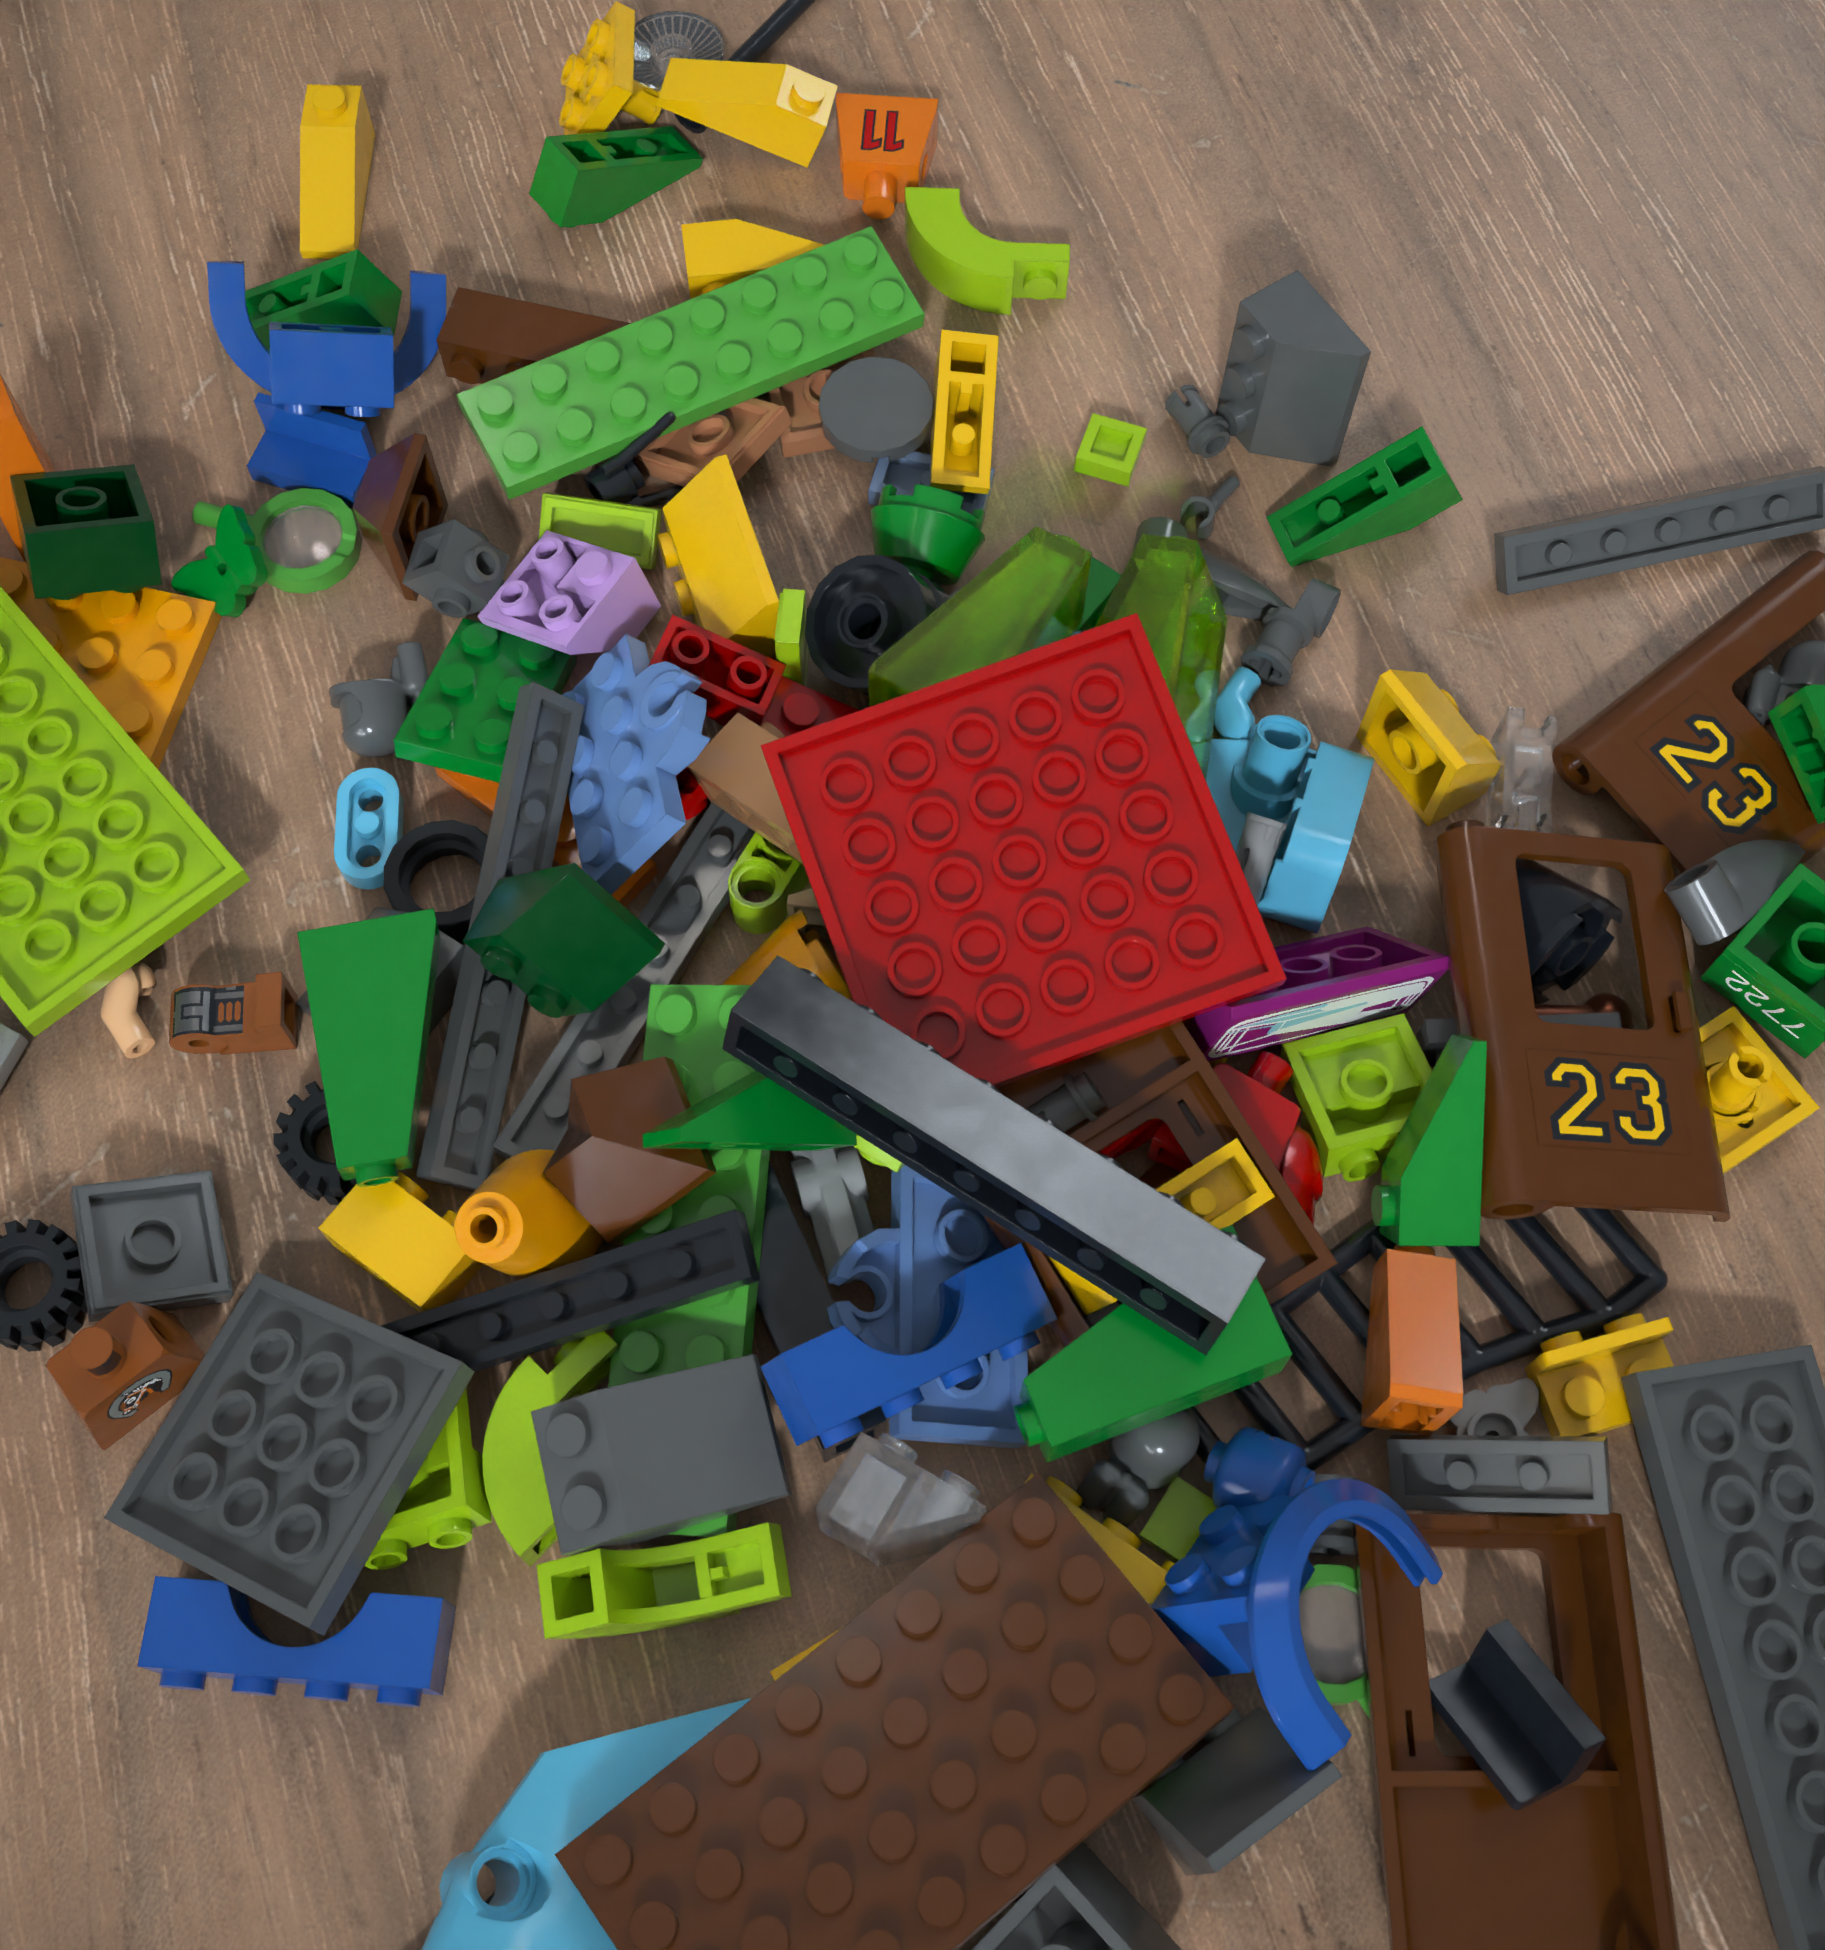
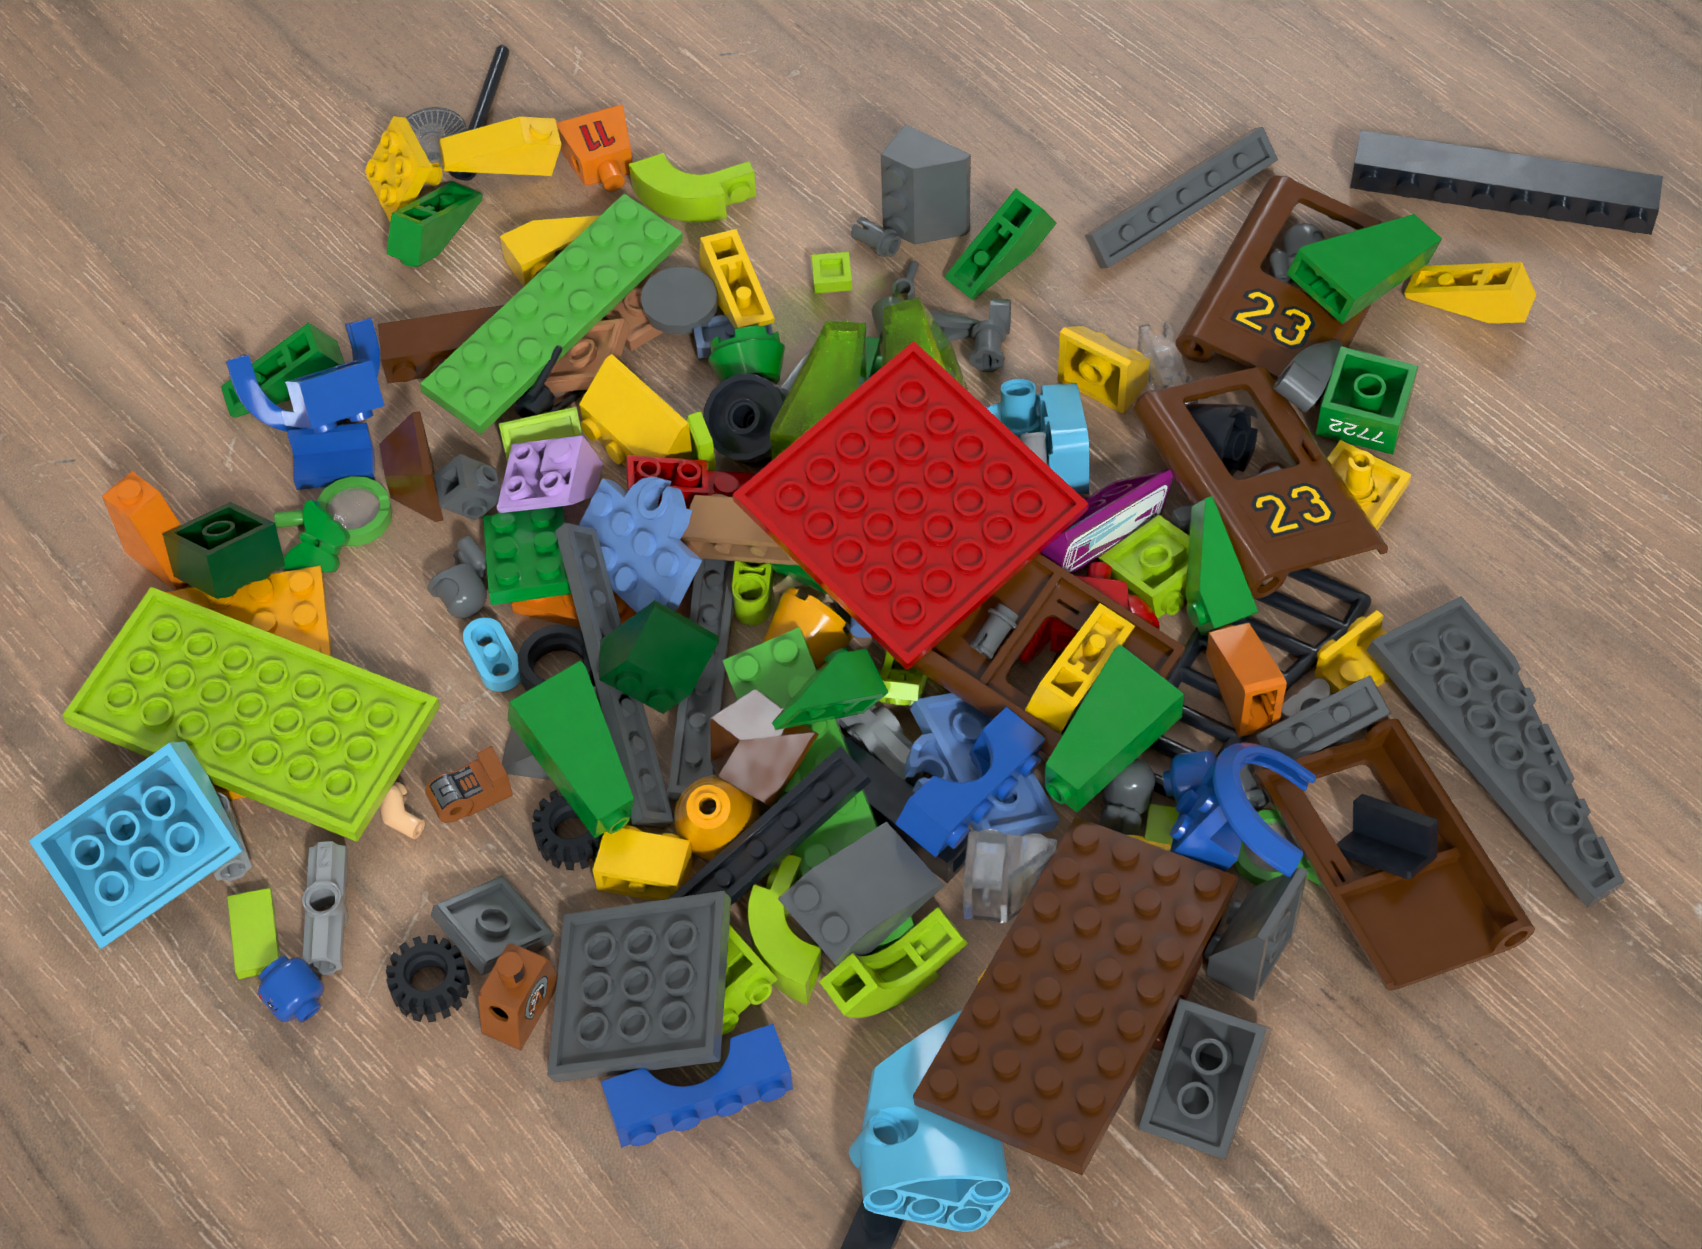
camera: 20 degrees left, 10 degrees down
yellow slope [300,84,375,259] -> none
brick [722,955,1266,1355] -> none
medium azure arm [1210,667,1261,740] -> none

